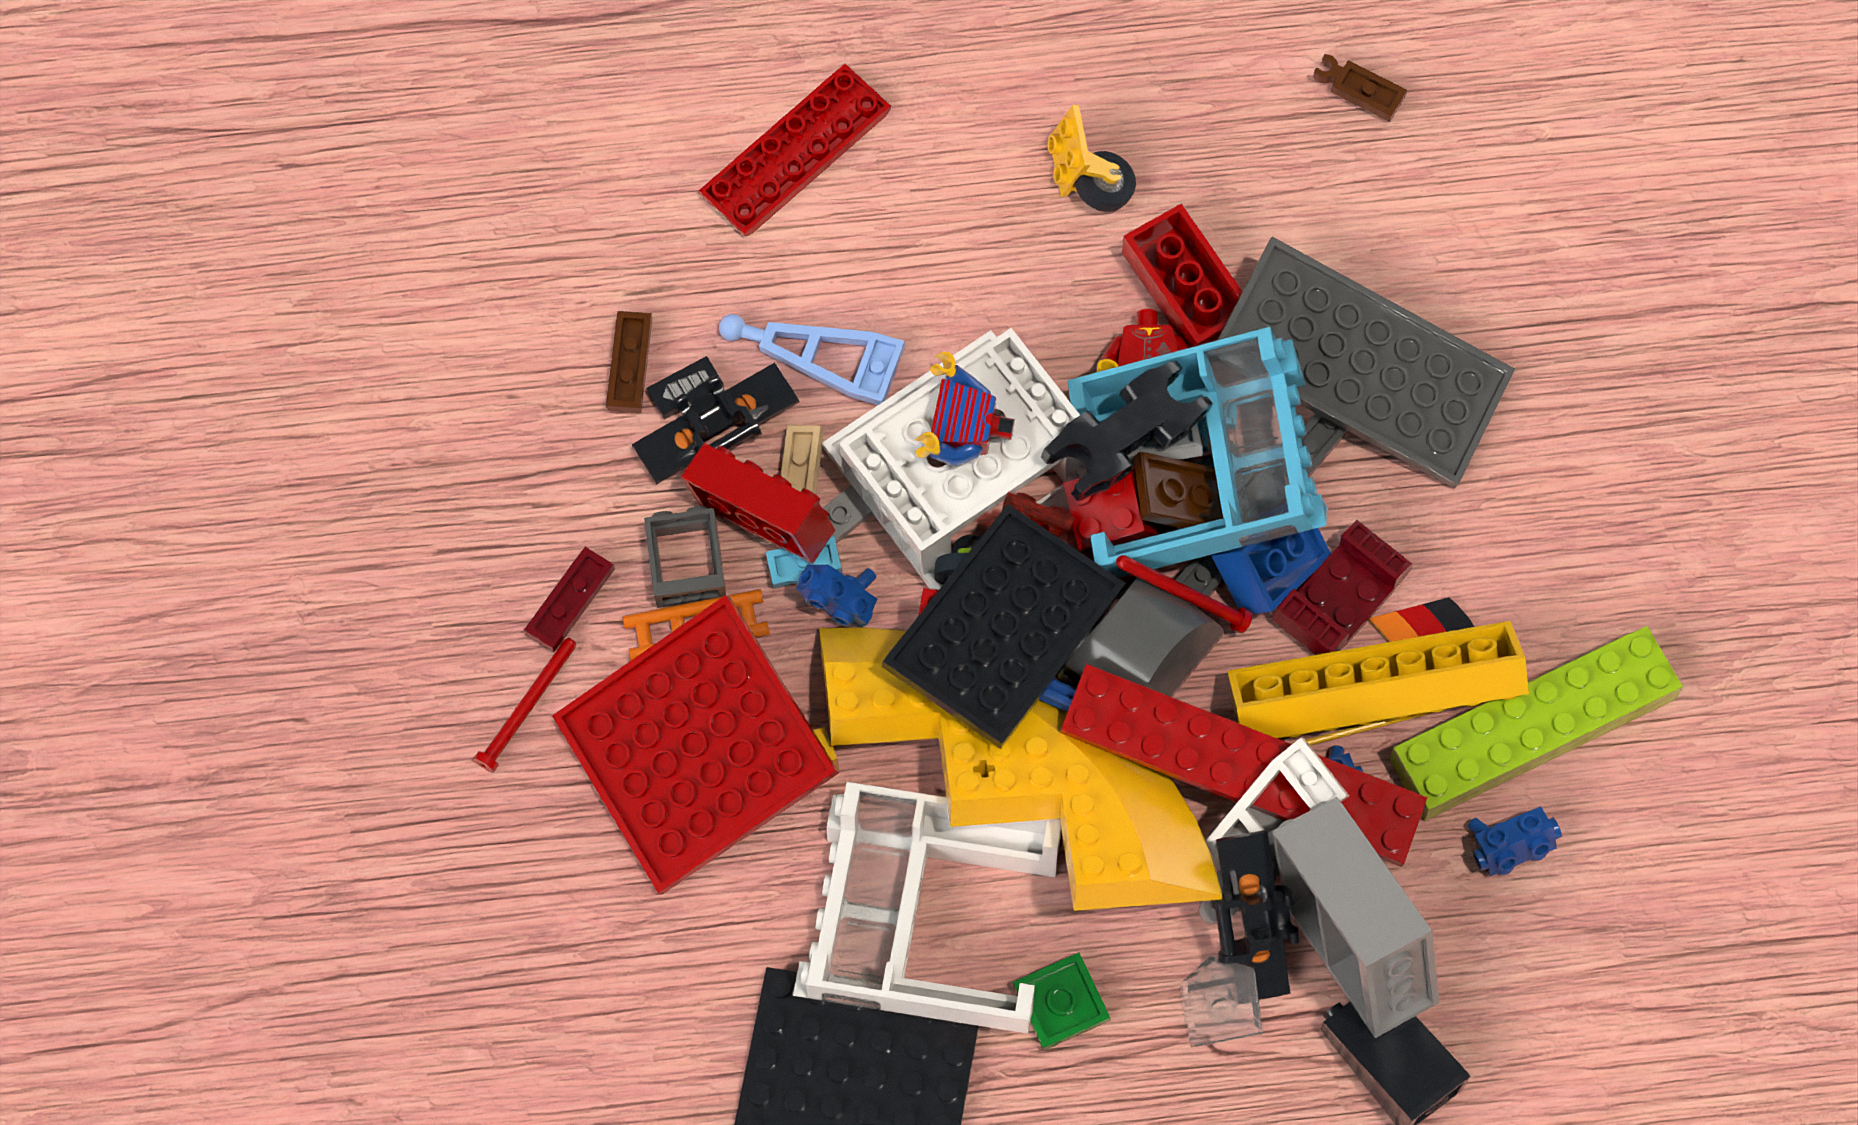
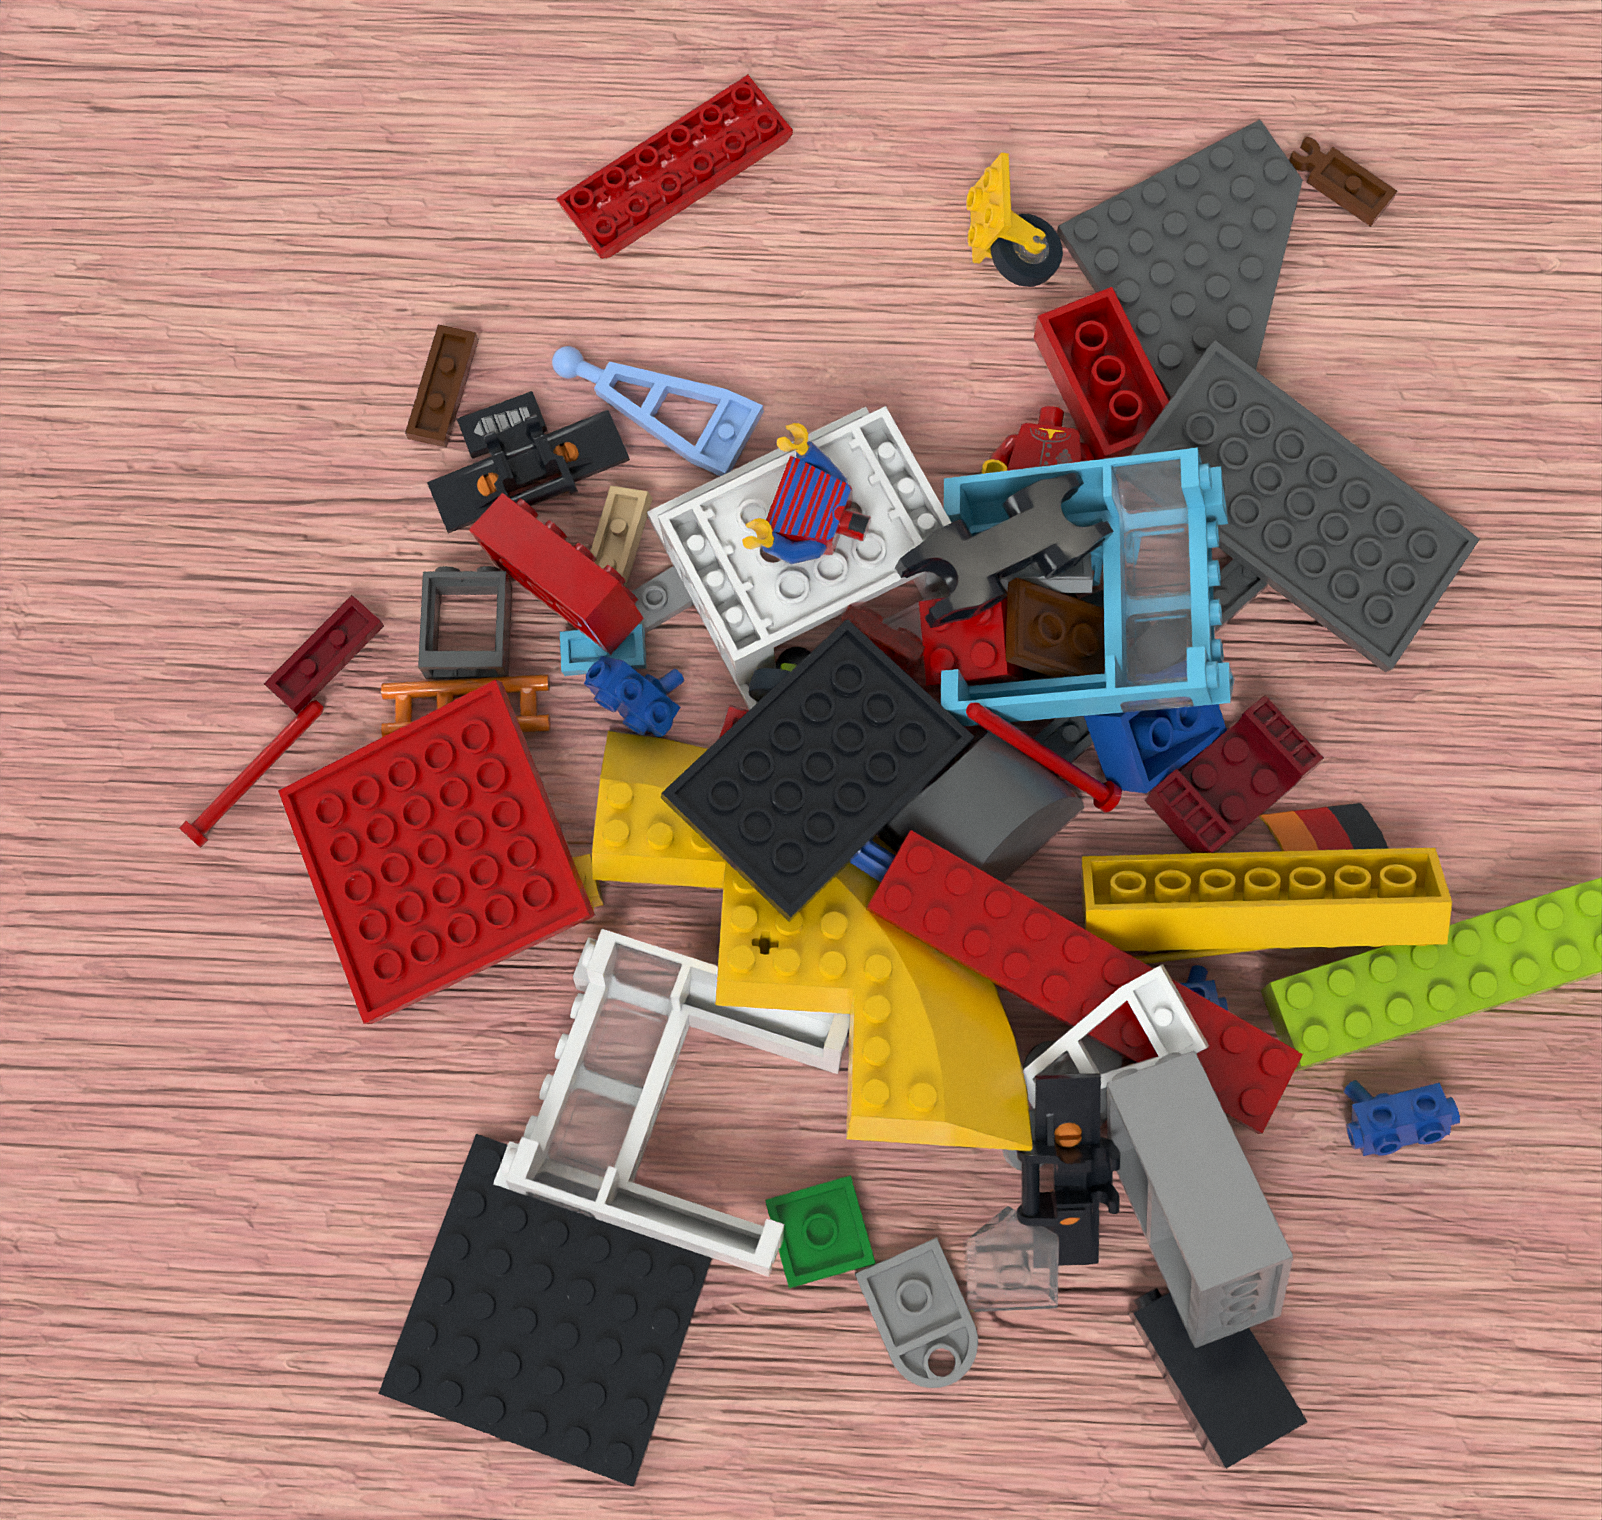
camera: 10 degrees right, 5 degrees up
none -> light grey tile [855,1238,978,1388]
none -> dark grey plate [1057,119,1303,400]

